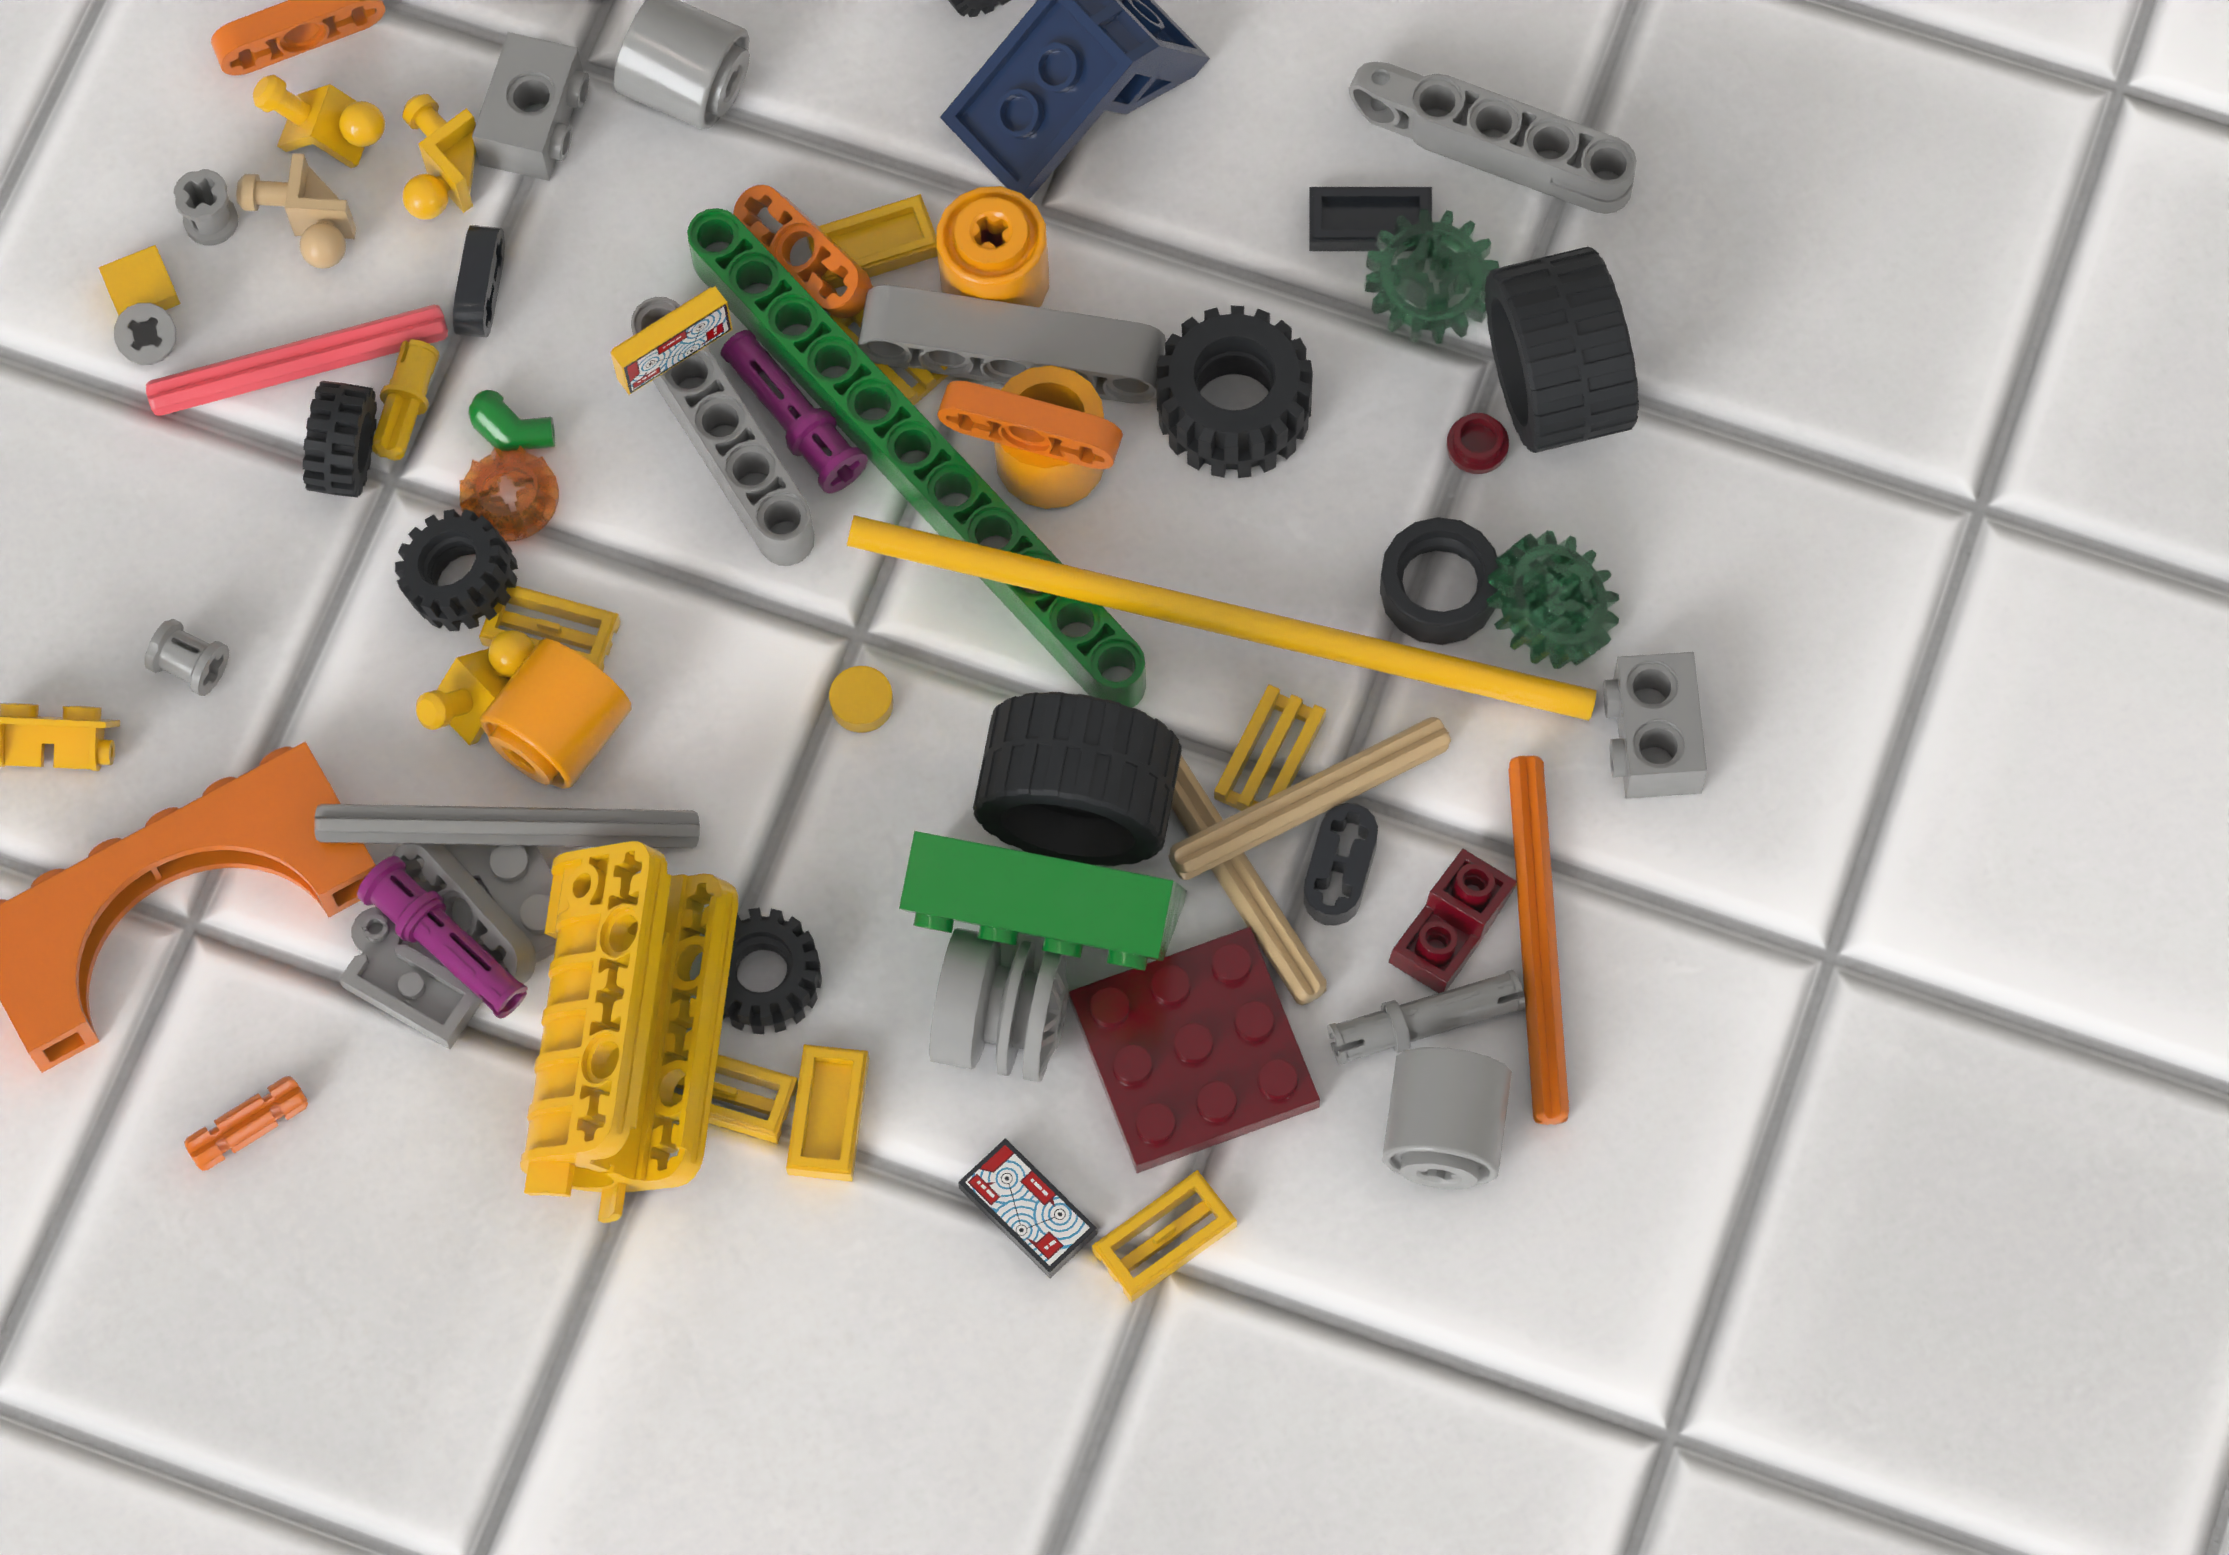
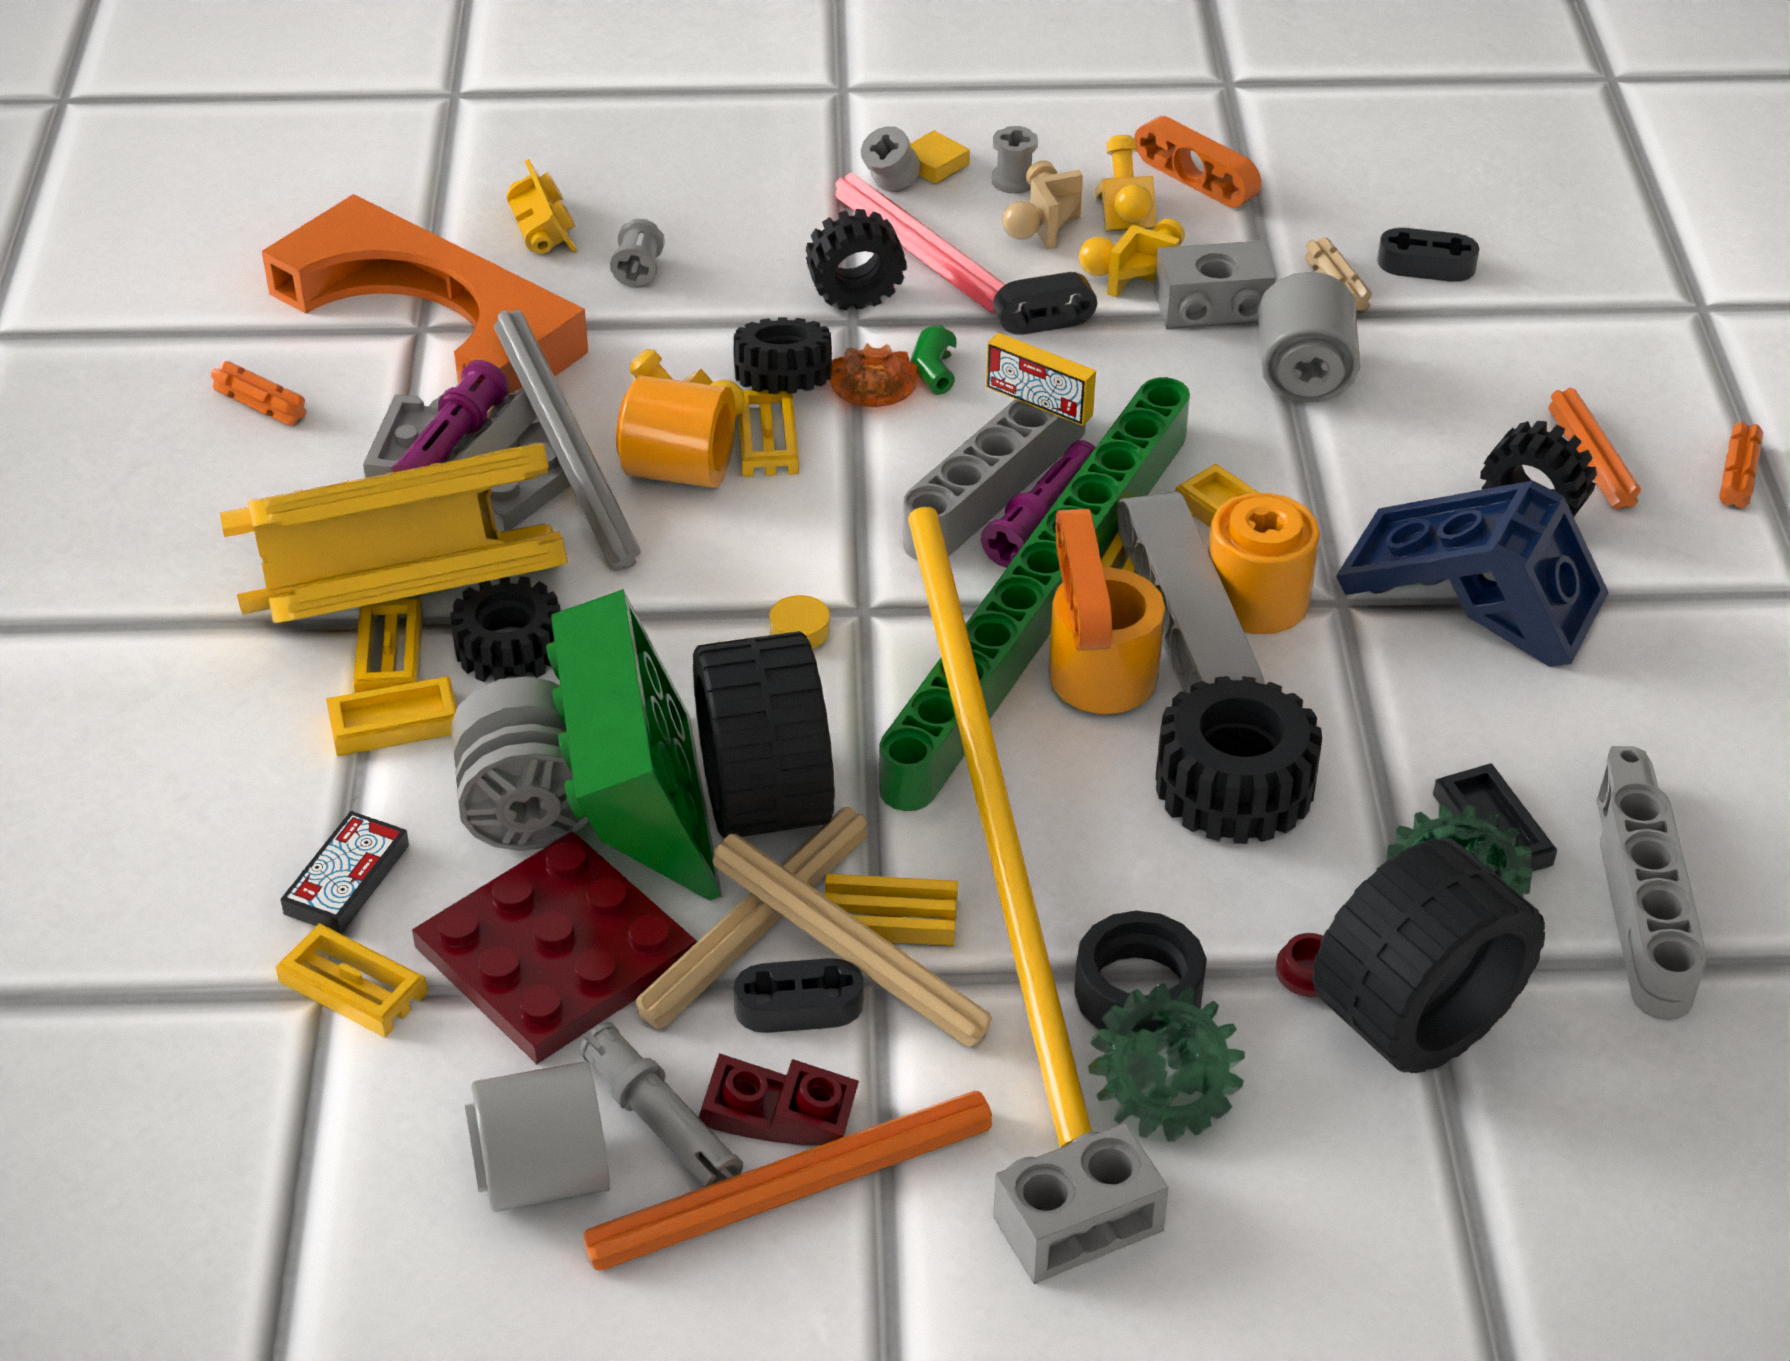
camera: 65 degrees right, 25 degrees down
yellow axle [372,339,440,461] -> none
orange beam [733,185,872,318] -> none

